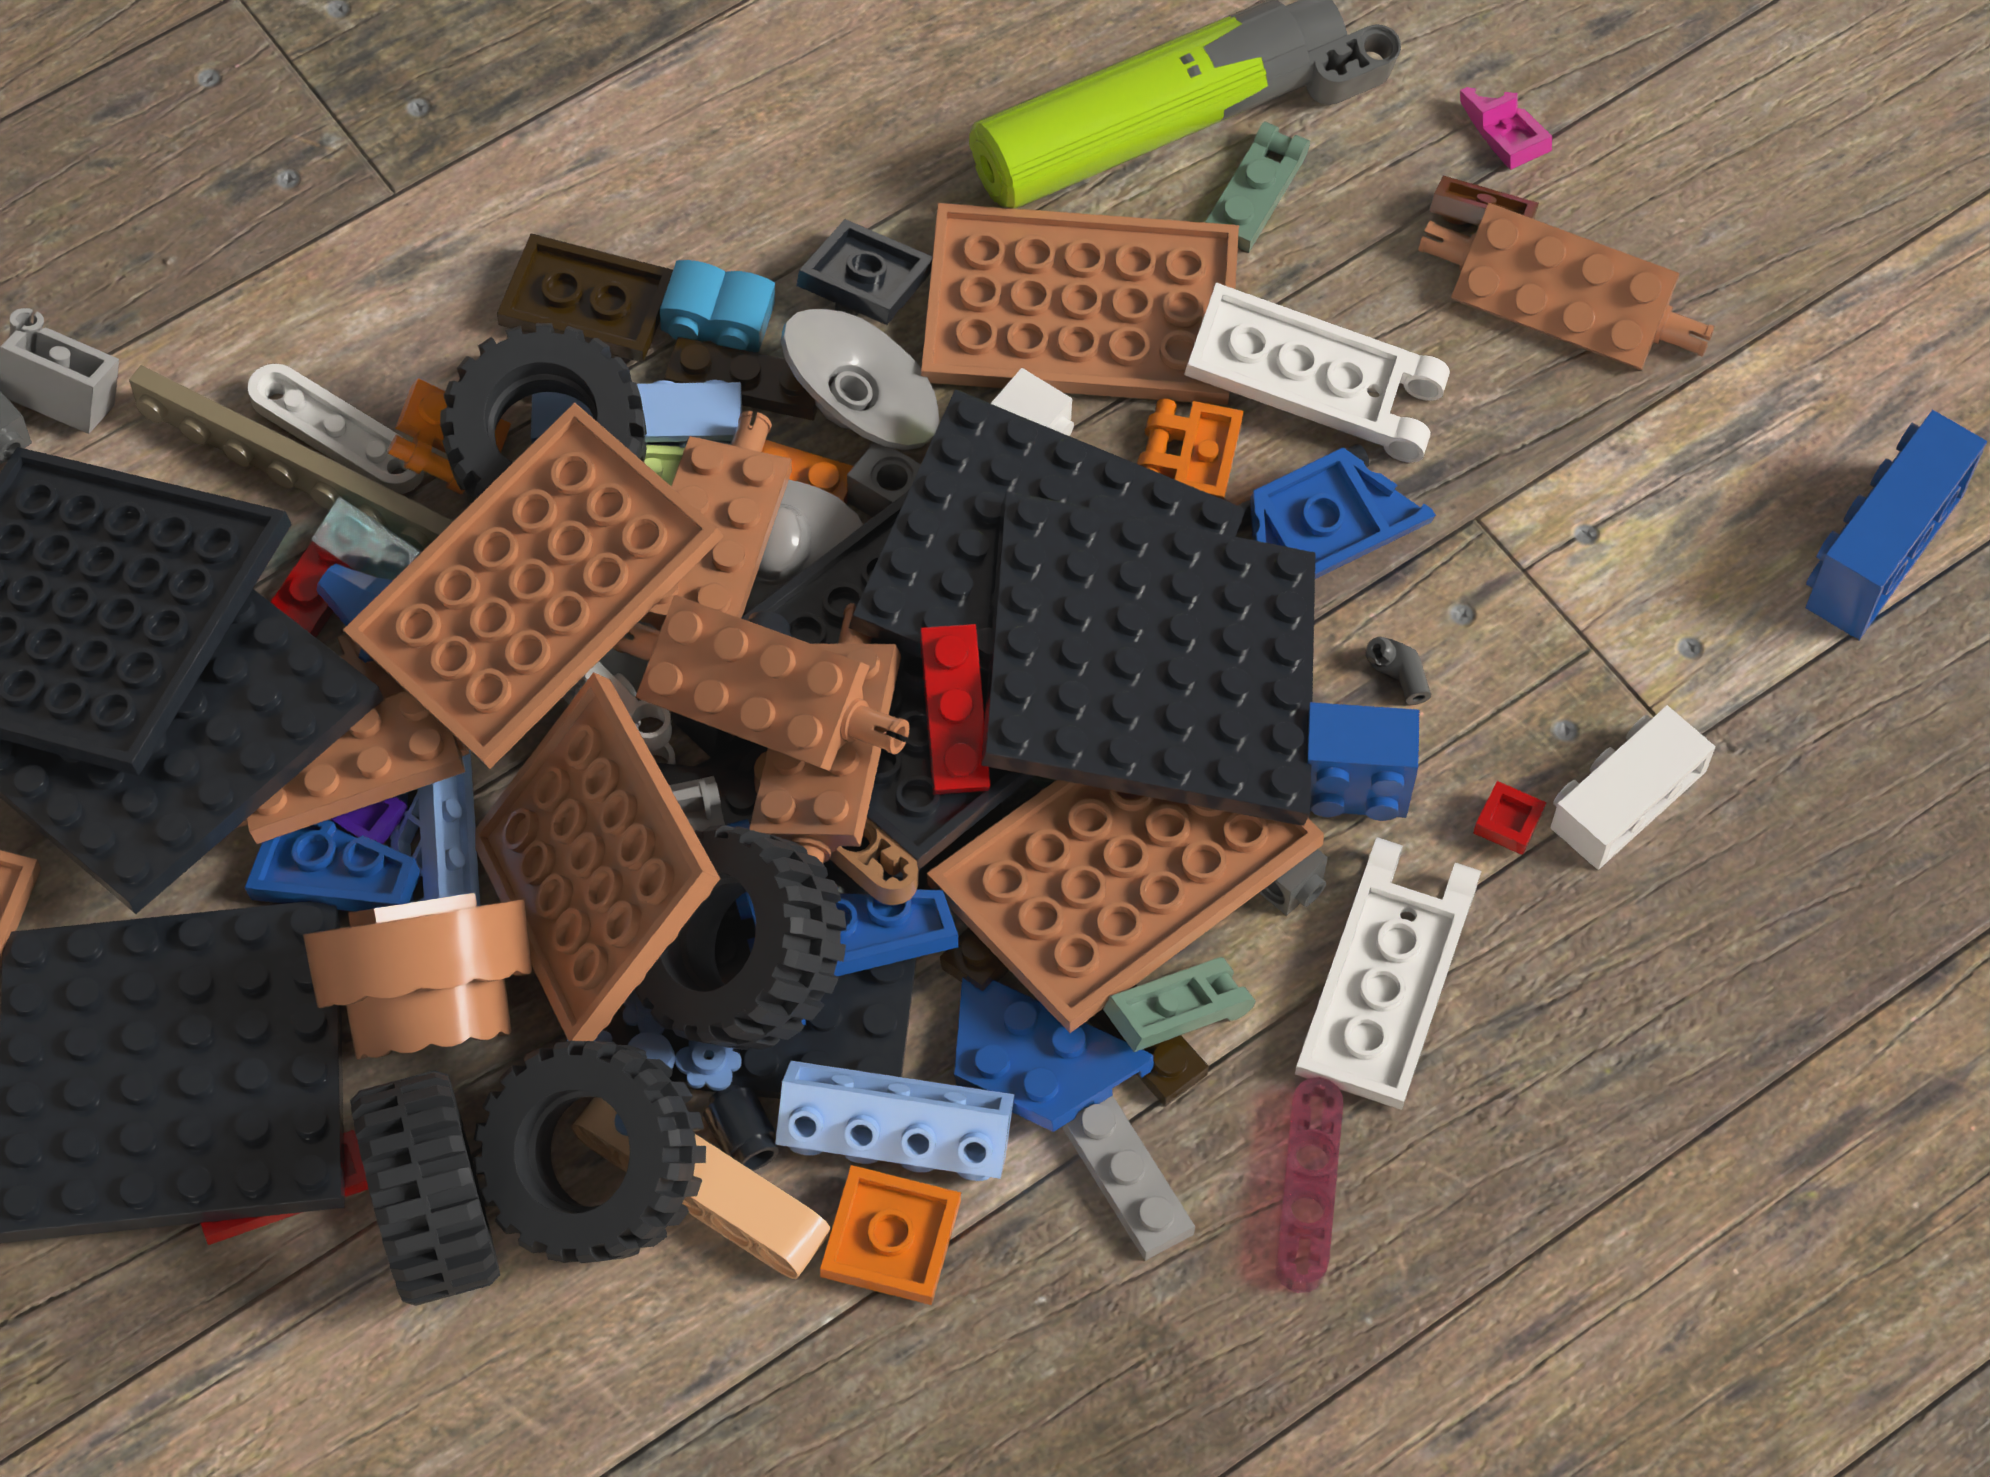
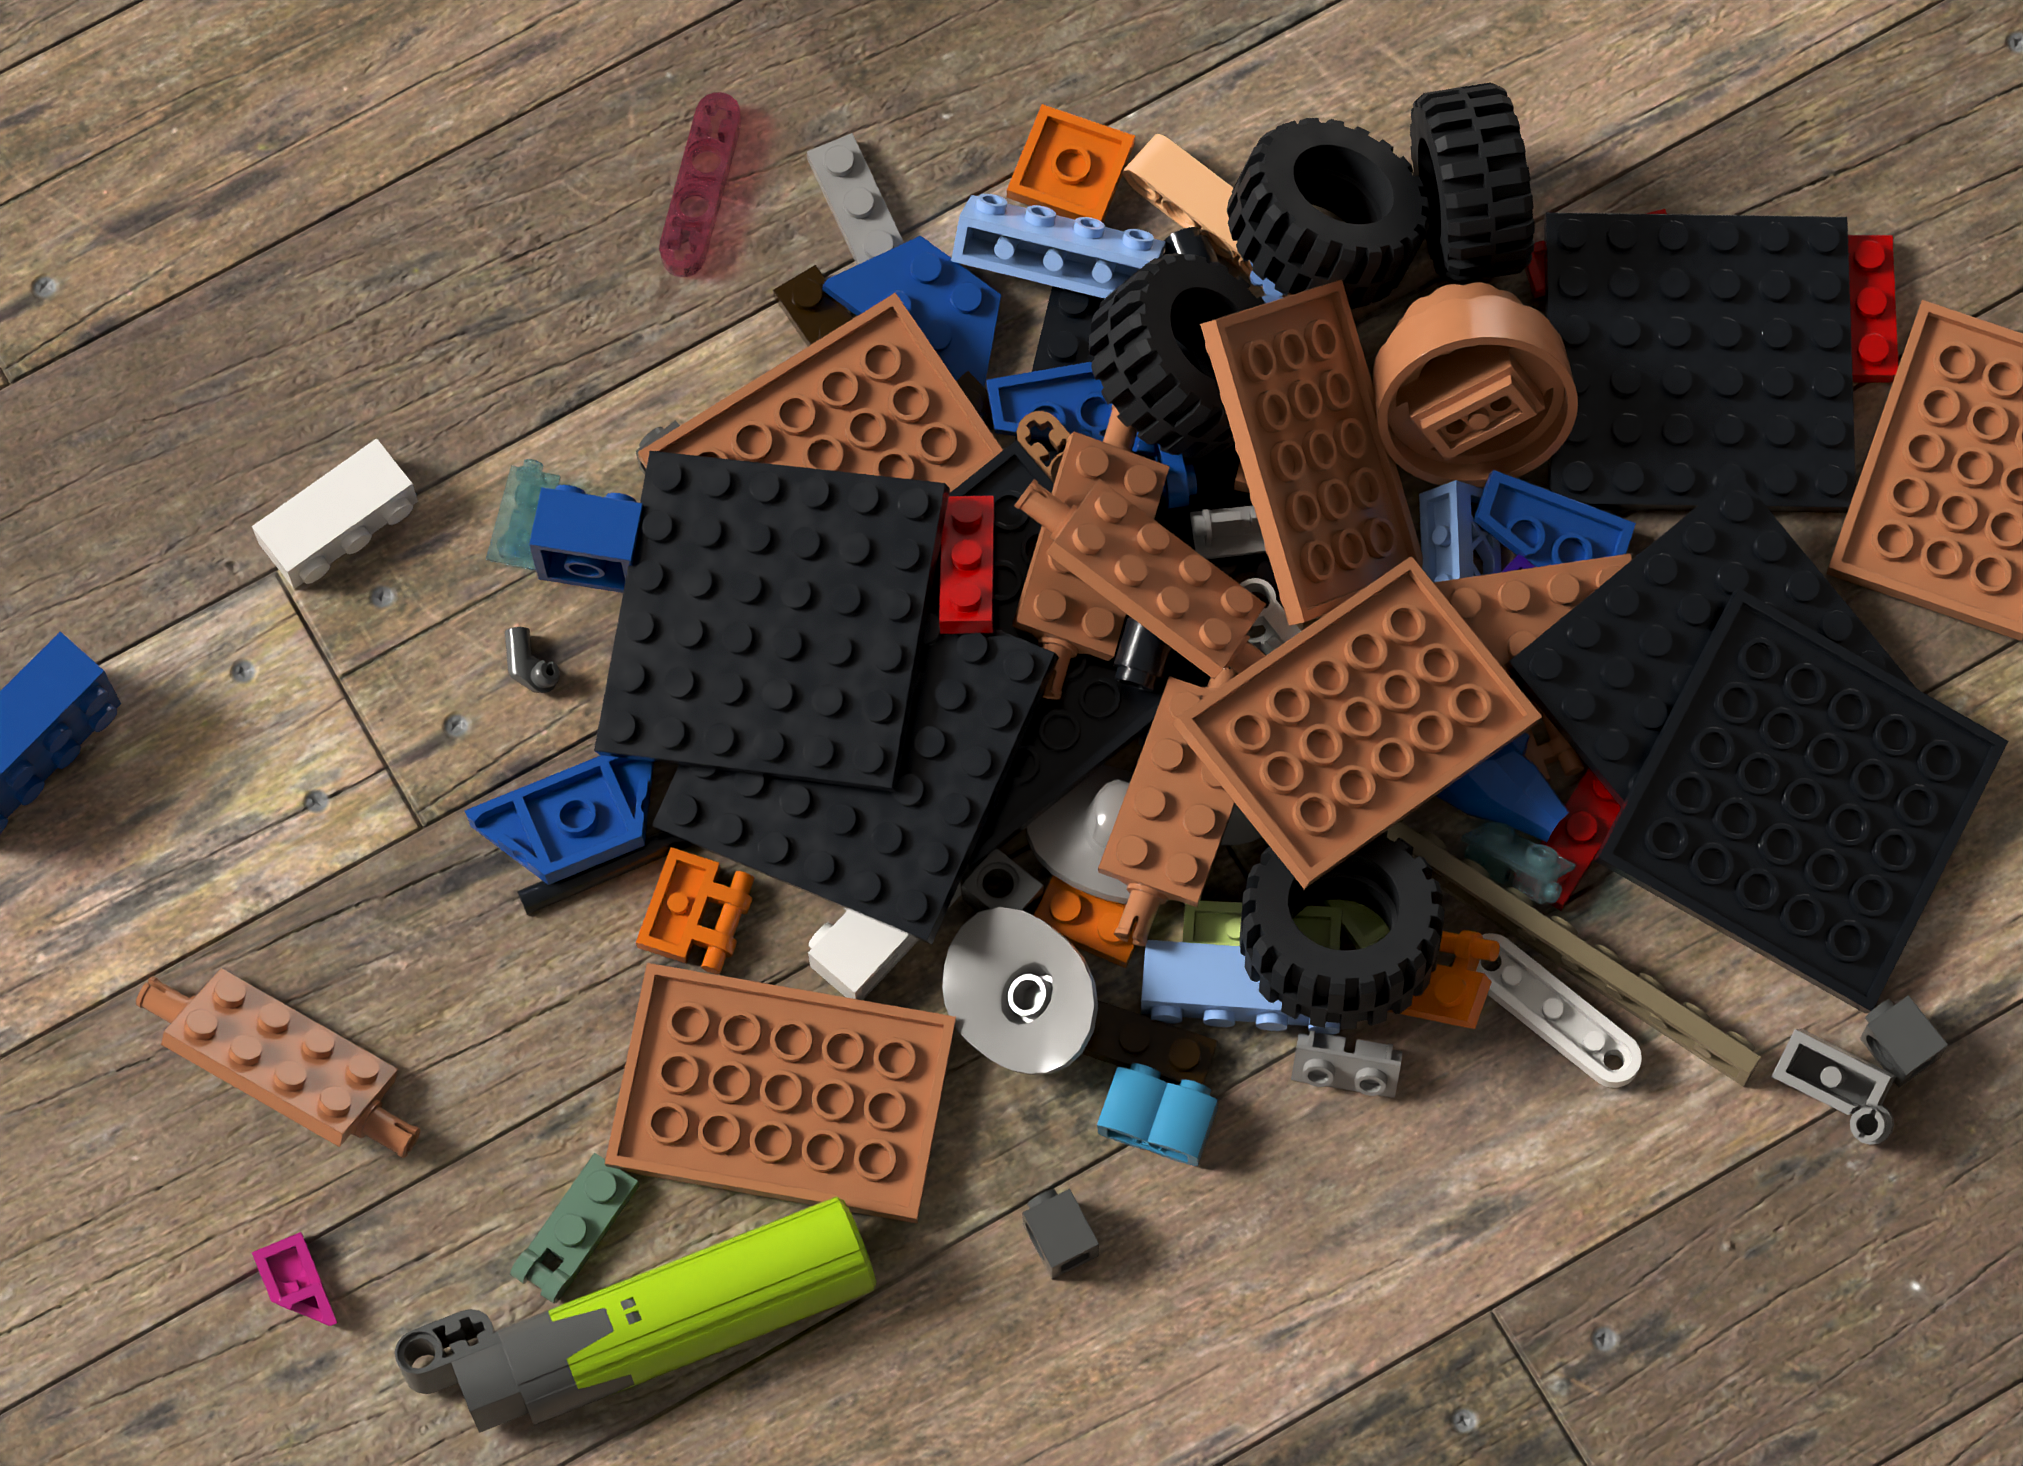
camera: 170 degrees left, 10 degrees up
dark brown plate [497,233,673,363] -> none
black hinge [796,219,933,325] -> none
sand green plate [1103,957,1256,1052] -> none
white hinge [1184,283,1450,463] -> none
white hinge [1295,837,1481,1110] -> none
reddish brown plate [1429,175,1539,226] -> none
red plate [1473,781,1547,855] -> none
none -> clear light blue hinge [486,459,561,571]
none -> dark grey brick [1022,1189,1099,1279]

